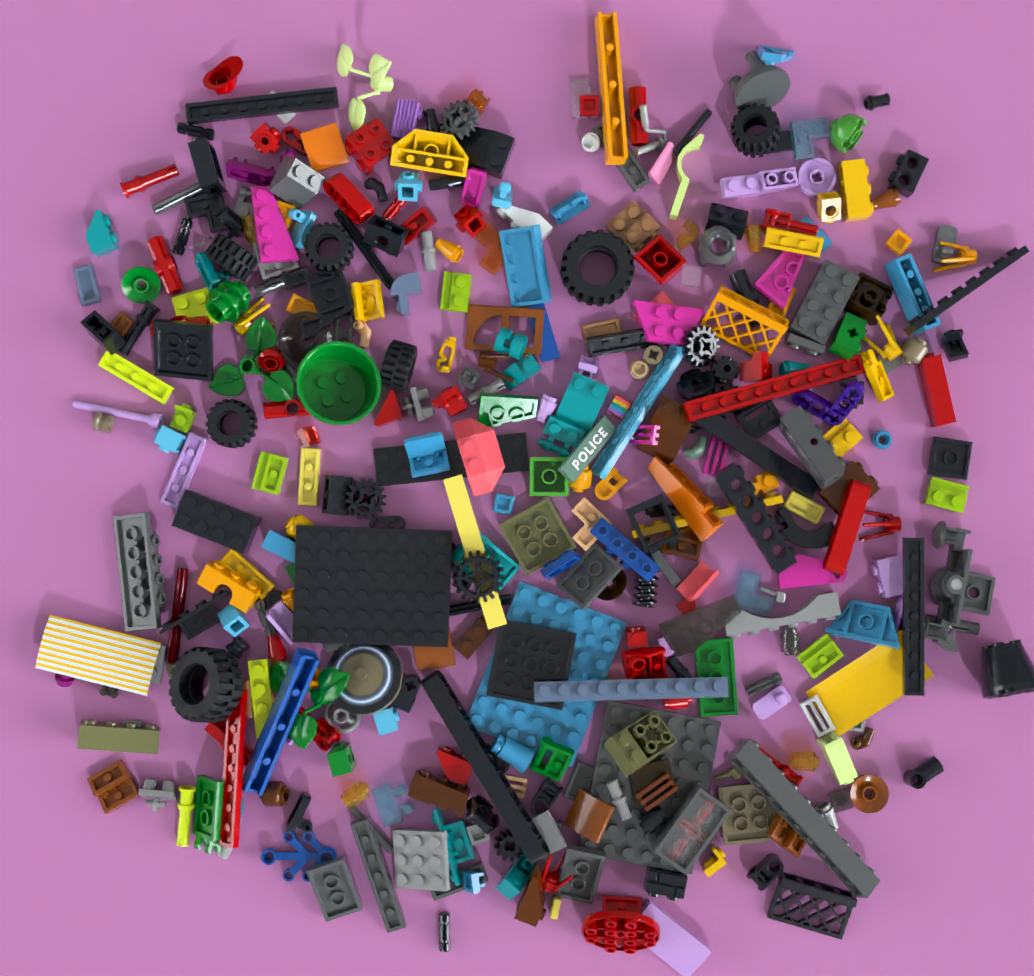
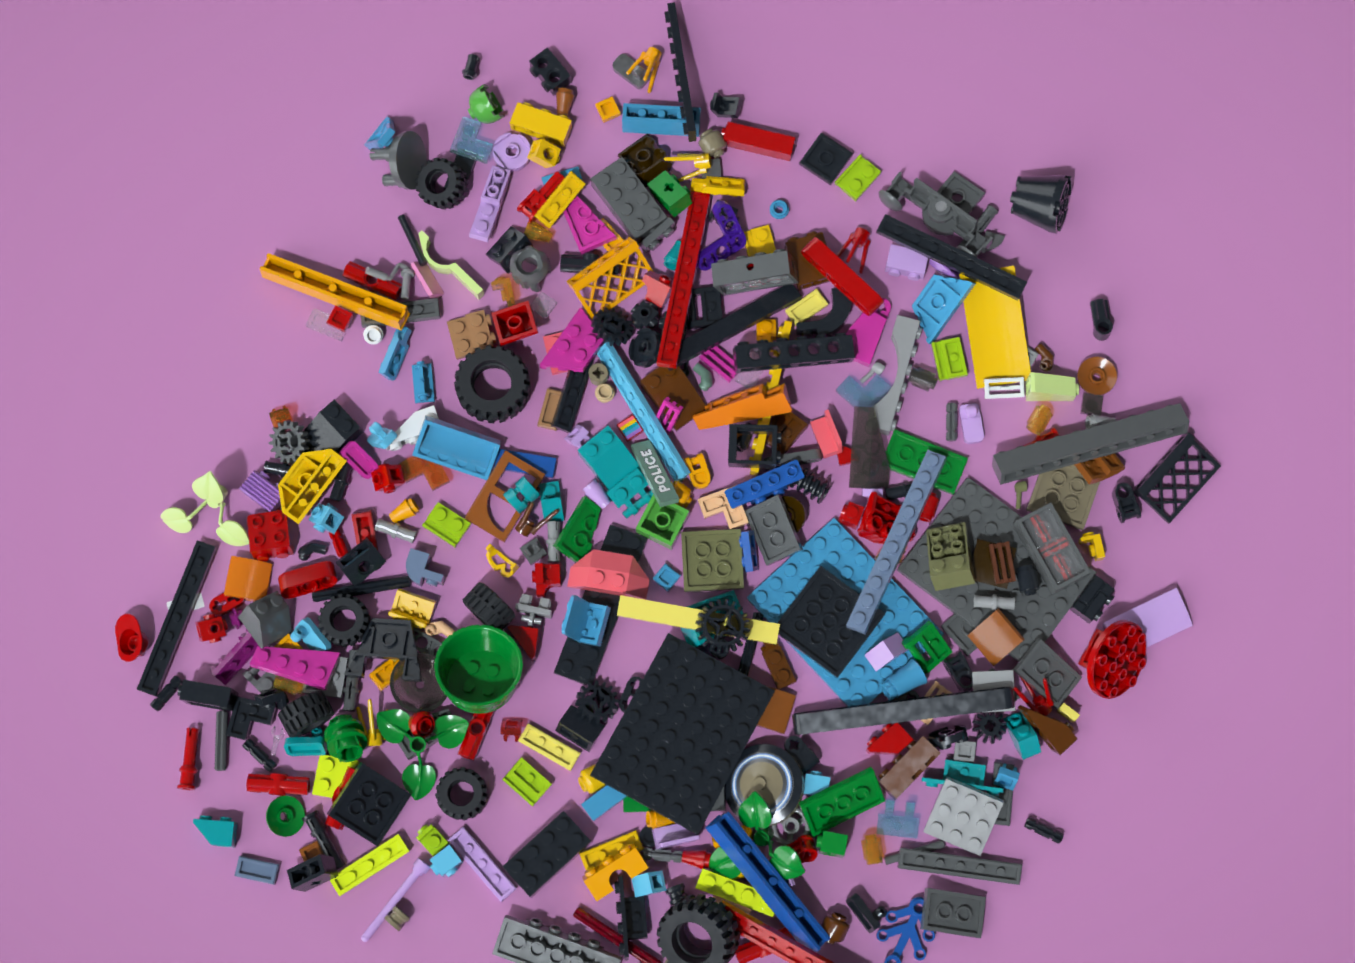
camera: 65 degrees left, 10 degrees down
none -> dark azure hinge [378,327,412,381]
none -> green tile [799,767,885,837]
none -> lavender slope [865,633,908,672]

